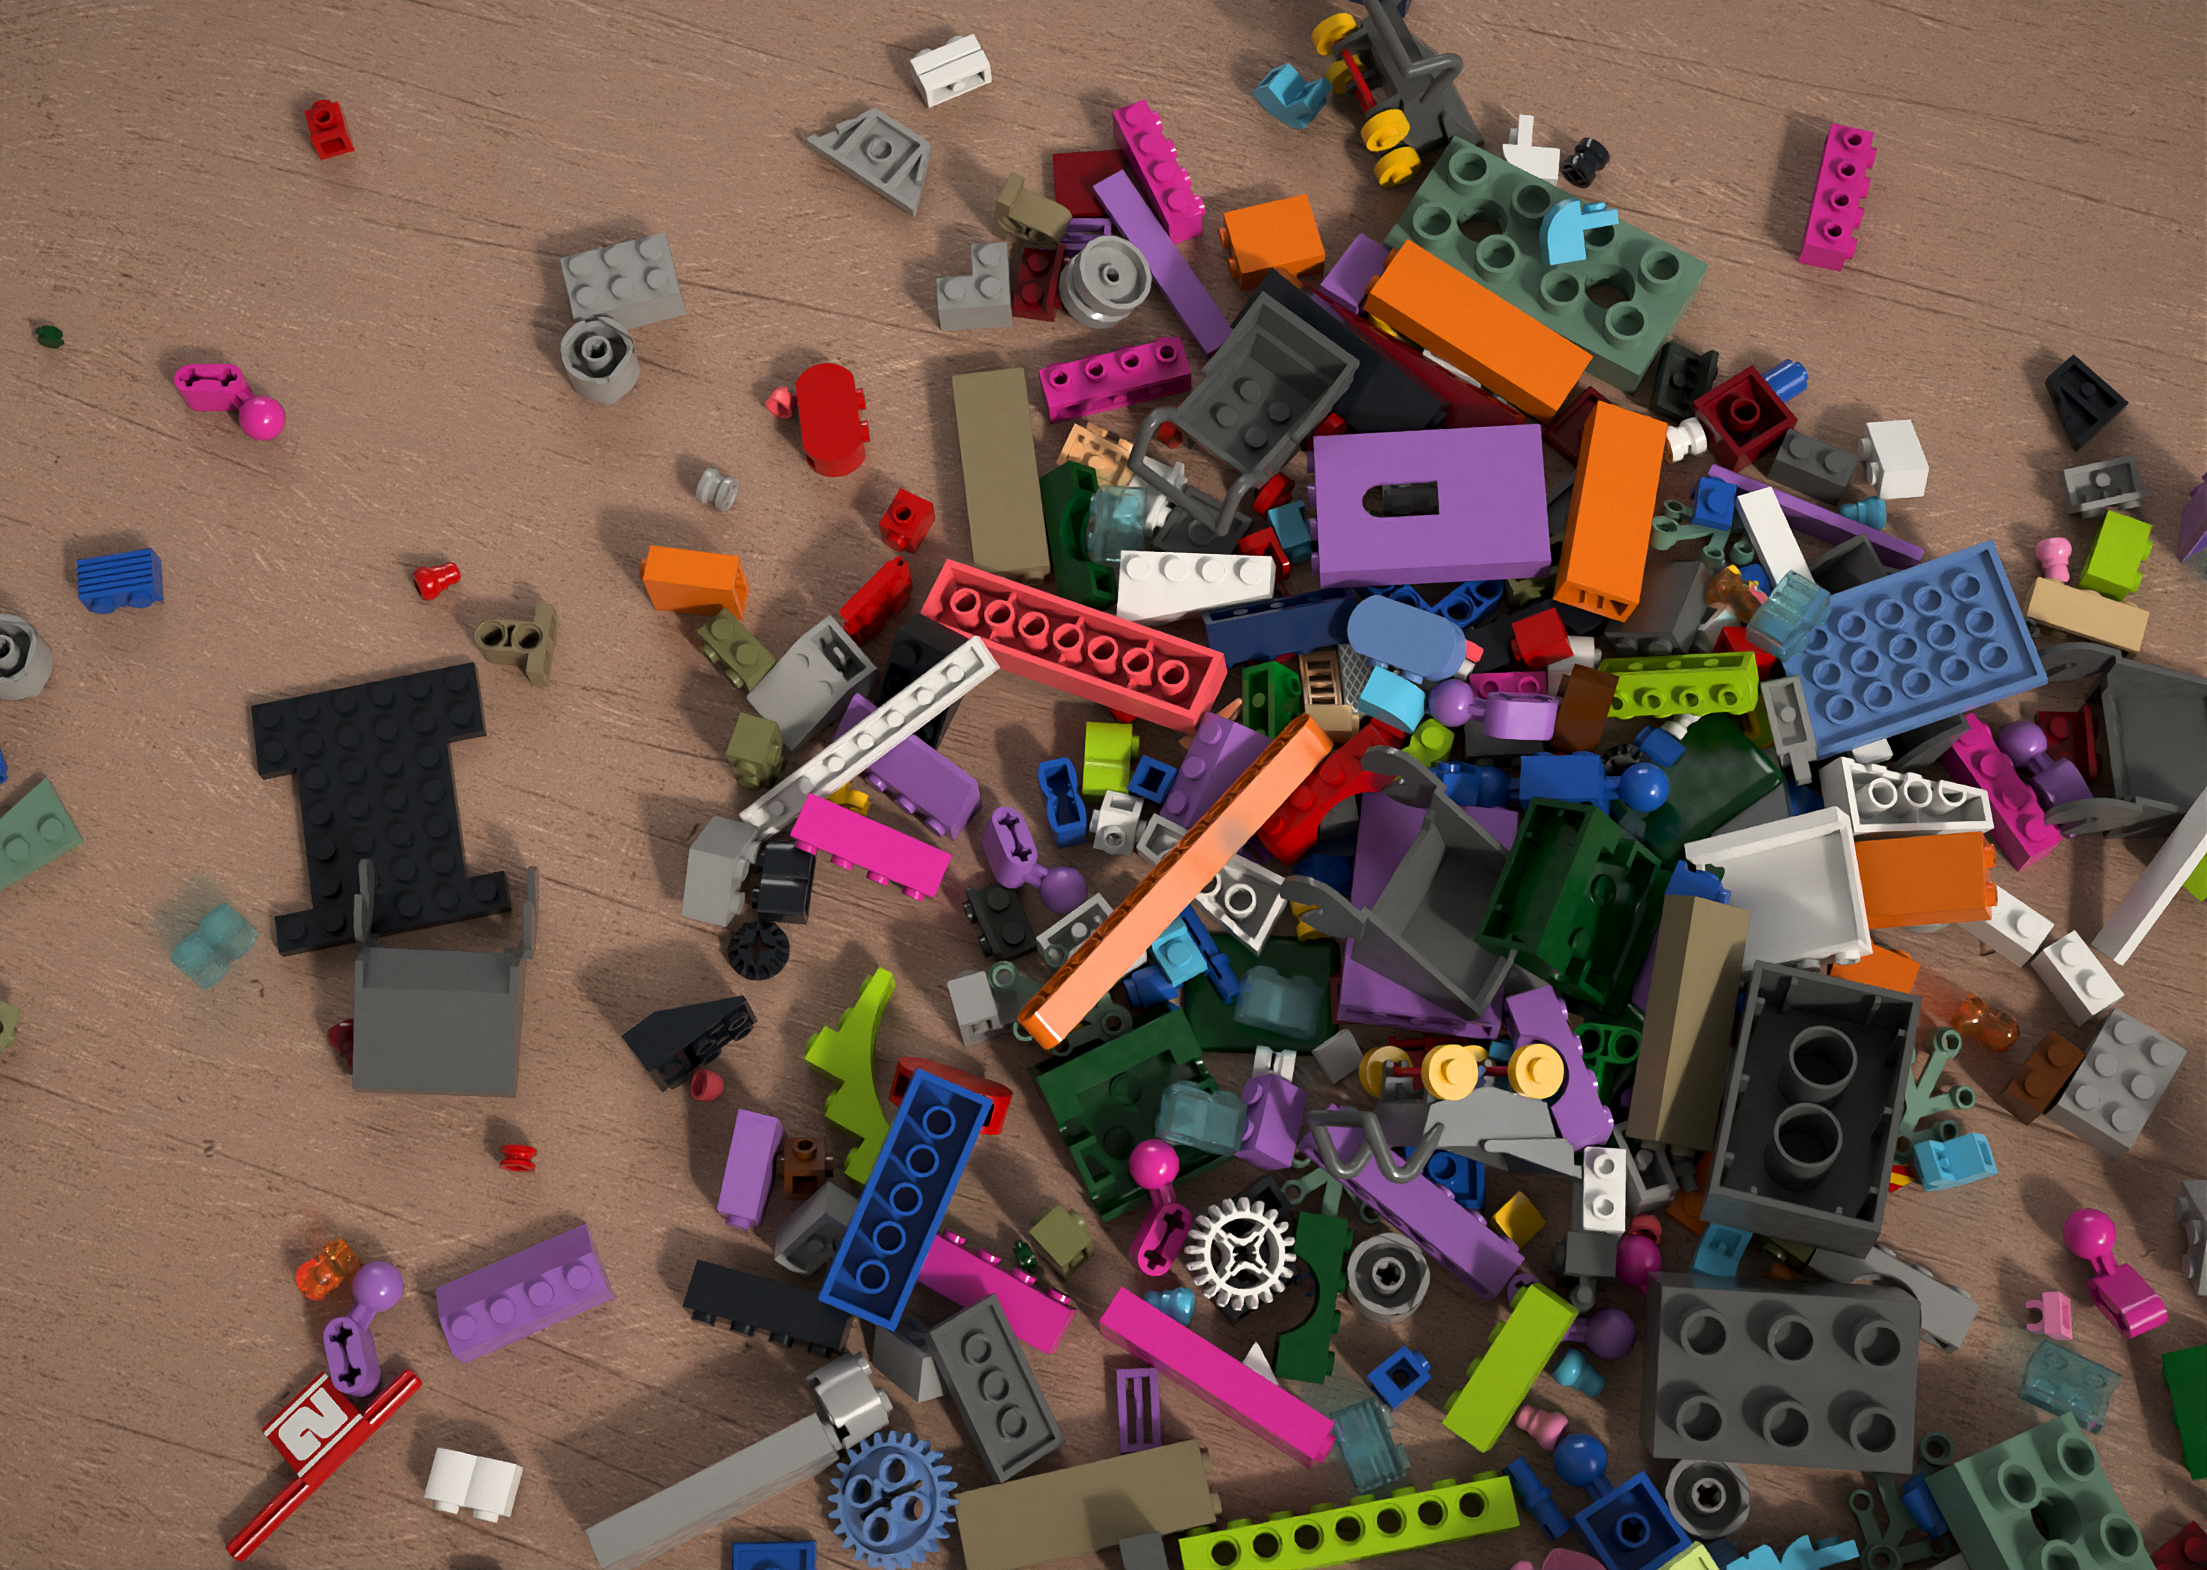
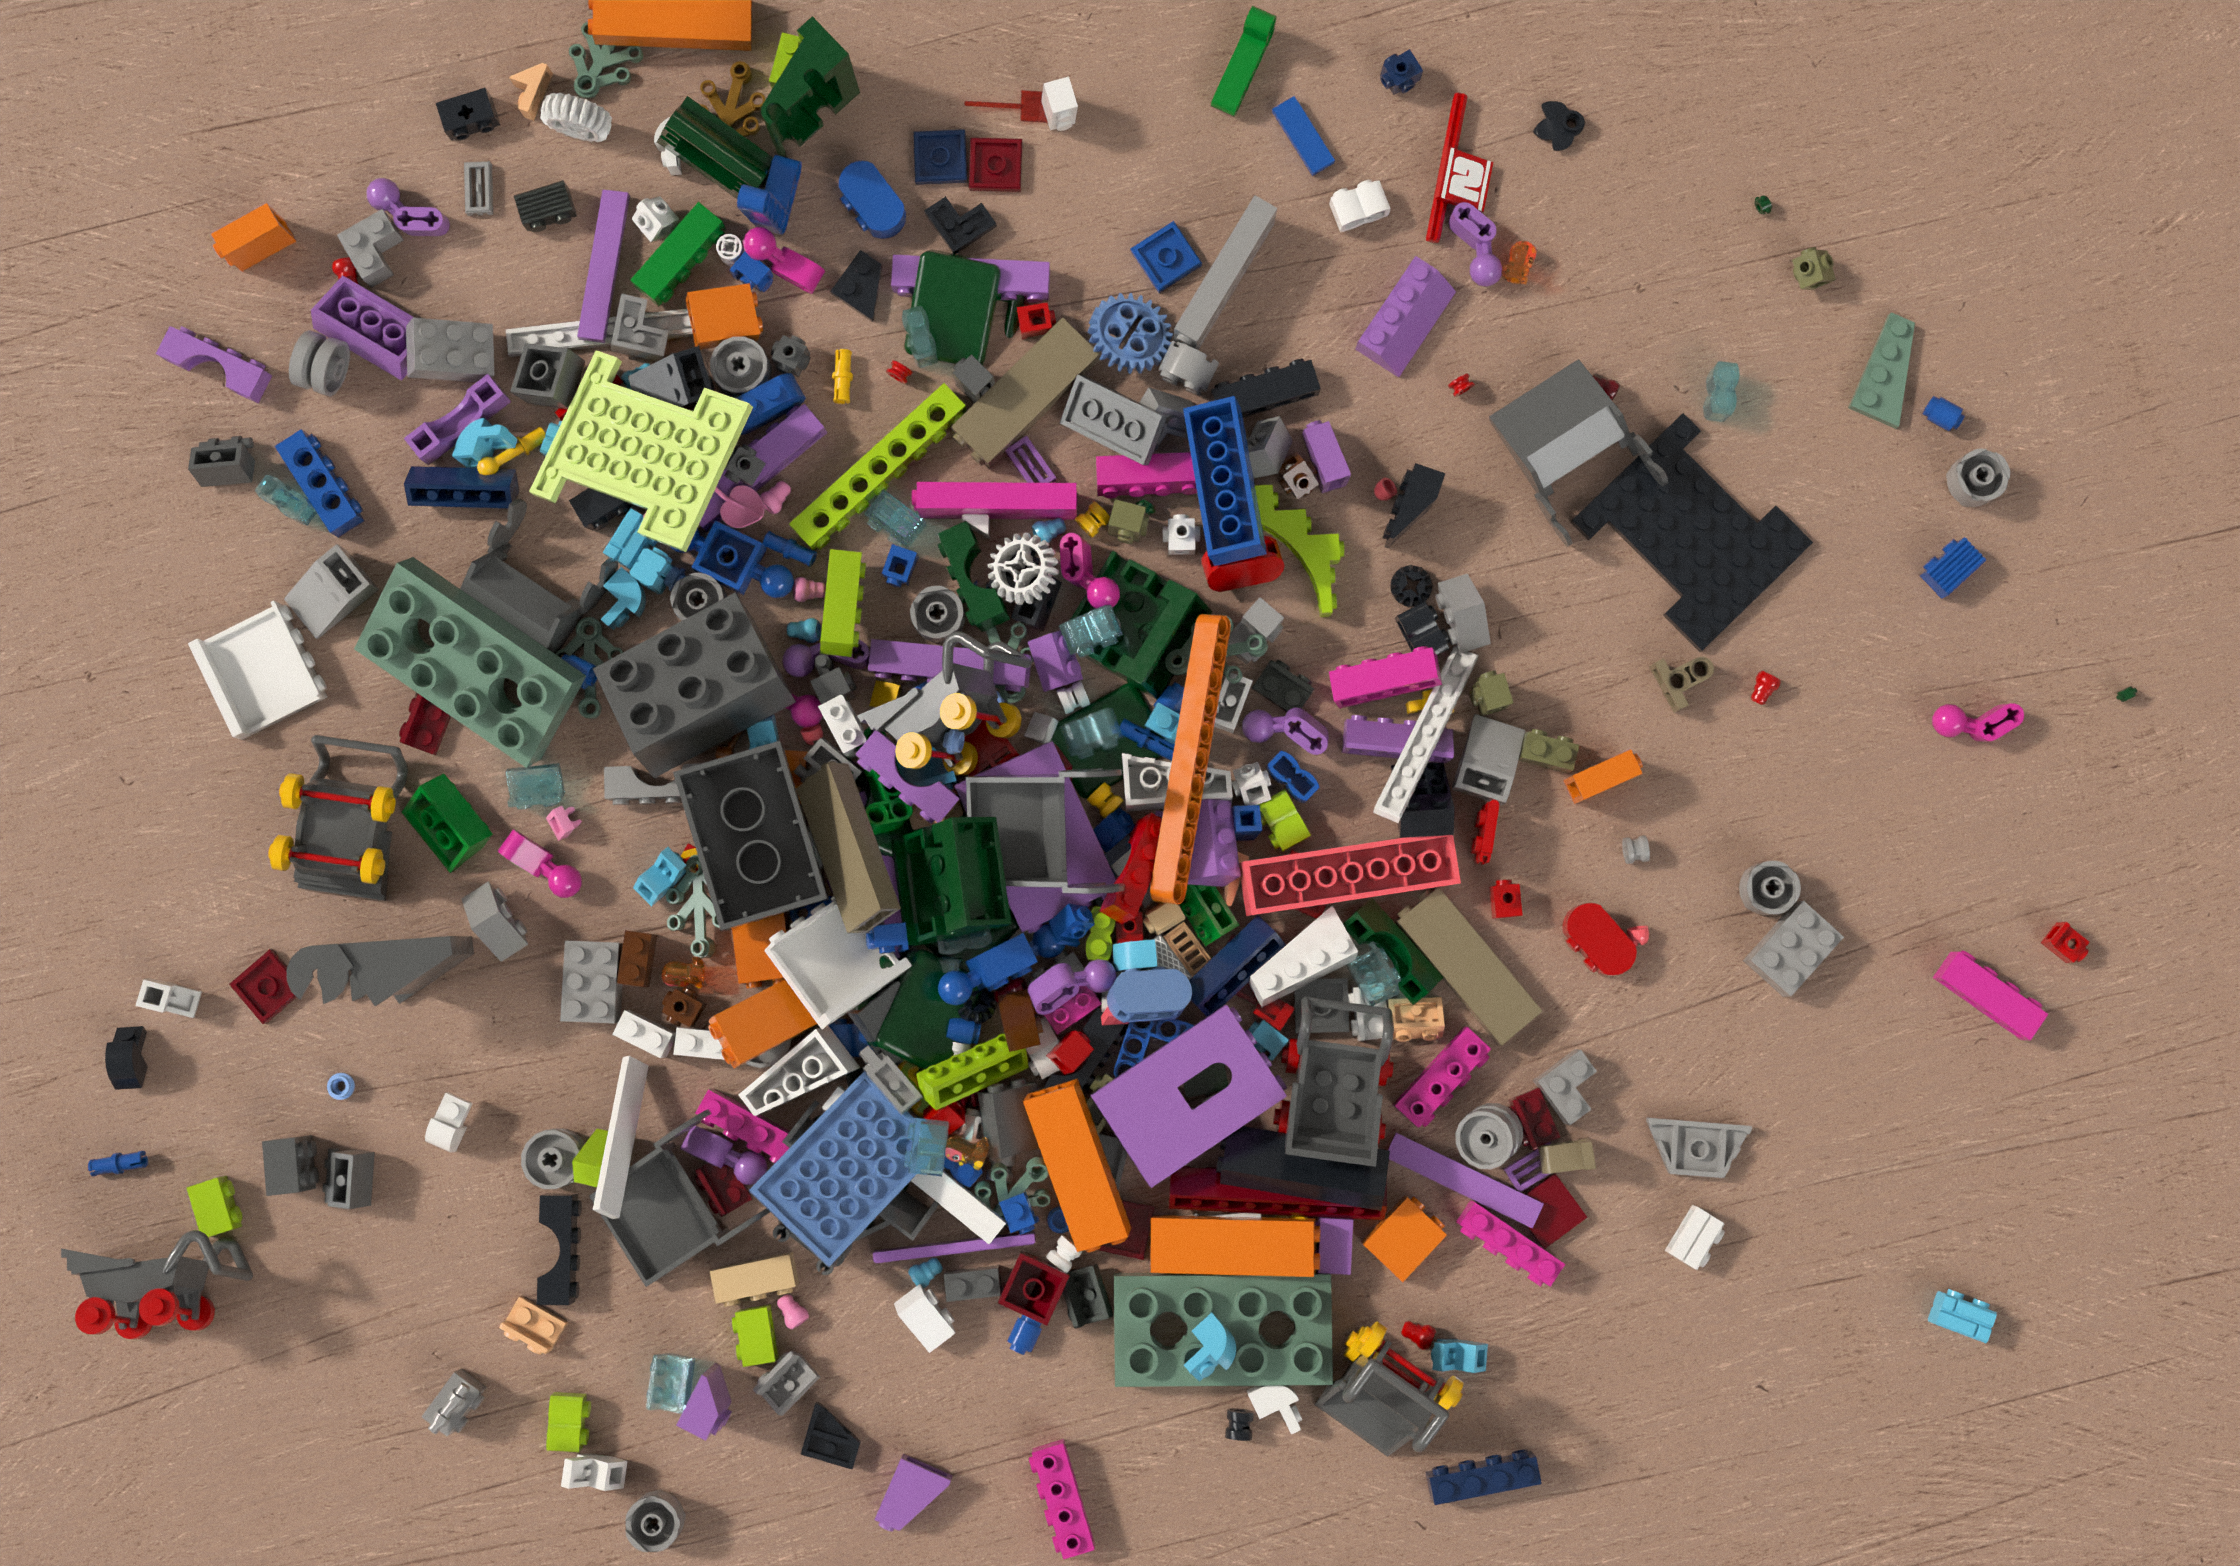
camera: 145 degrees right, 15 degrees up
none -> reddish brown brick [662,986,707,1028]
none -> medium lavender slope [875,1454,952,1531]
none -> blue plate [1047,1206,1069,1234]
none -> yellow wheel [1075,501,1110,538]
none -> white brick [1163,514,1200,555]
none -> red piece [1401,1321,1436,1350]
none -> black plate [1533,101,1585,151]
none -> dark pink brick [1933,950,2048,1041]

